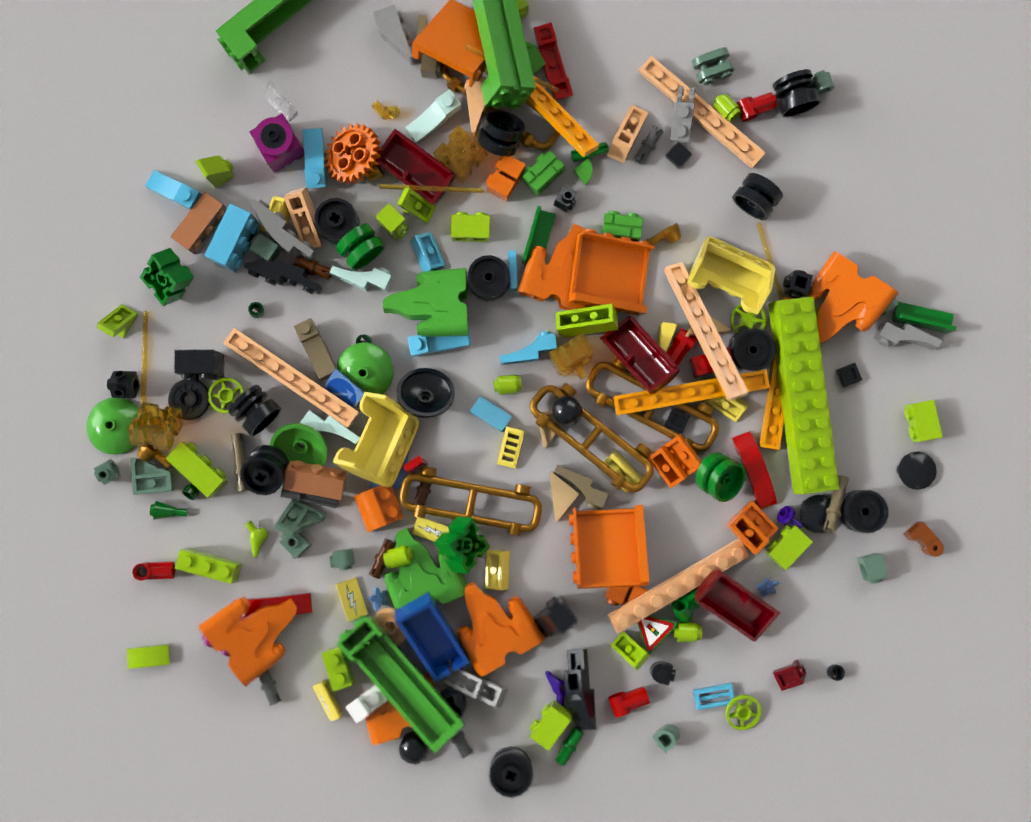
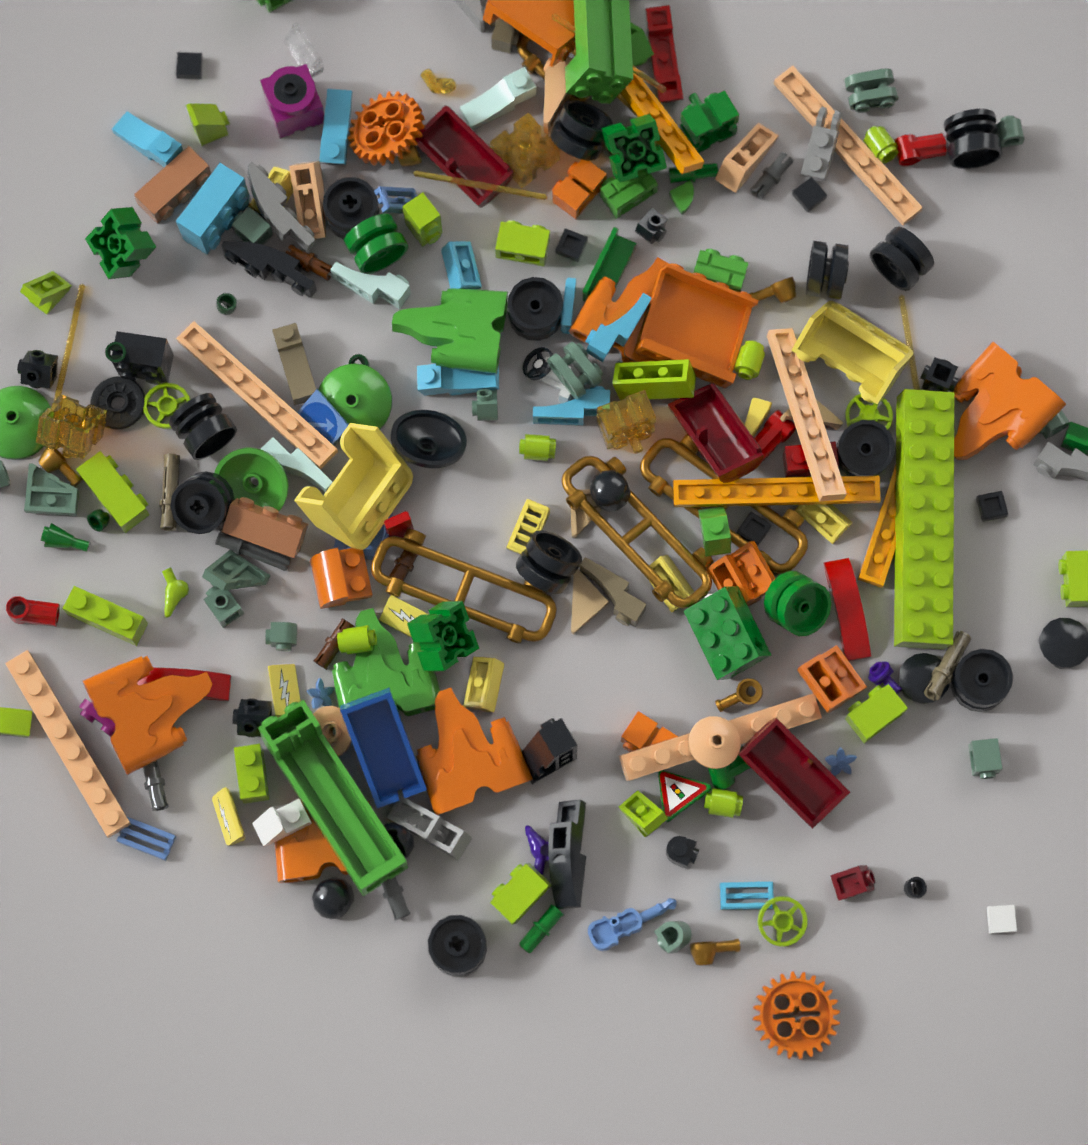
camera: 10 degrees right, 10 degrees down
lime slope [397,188,436,223] -> none
medium azure slope [470,396,512,432] -> none
orange panel [569,505,650,589] -> none
red piece [608,686,650,717] -> none
dark orange leg [903,521,944,557] -> none
none -> light nougat plate [5,650,131,838]
none -> dark green hinge [105,342,127,363]
none -> medium blue tile [116,817,176,861]
none -> black tile [176,52,203,79]
none -> black brick [232,698,272,737]
none -> medium blue tile [374,186,417,214]
none -> sand green plate [472,389,498,421]
none -> black wheel [516,530,582,594]
none -> piece [522,347,588,404]
none -> sand green brick [547,342,603,399]
none -> black plate [555,228,588,262]
none -> medium azure slope [585,293,652,362]
none -> medium blue piece [588,898,677,951]
none -> green brick [602,114,667,183]
none -> green brick [680,90,739,153]
none -> green piece [684,586,771,680]
none -> light nougat dish [688,716,741,769]
none -> pearl gold bar [690,939,740,965]
none -> bright green slope [698,506,731,556]
none -> pearl gold bar [715,678,763,712]
none -> lime brick [734,341,765,380]
none -> orange gear [752,971,840,1060]
none -> black wheel [805,240,849,299]
none -> white tile [986,905,1017,934]

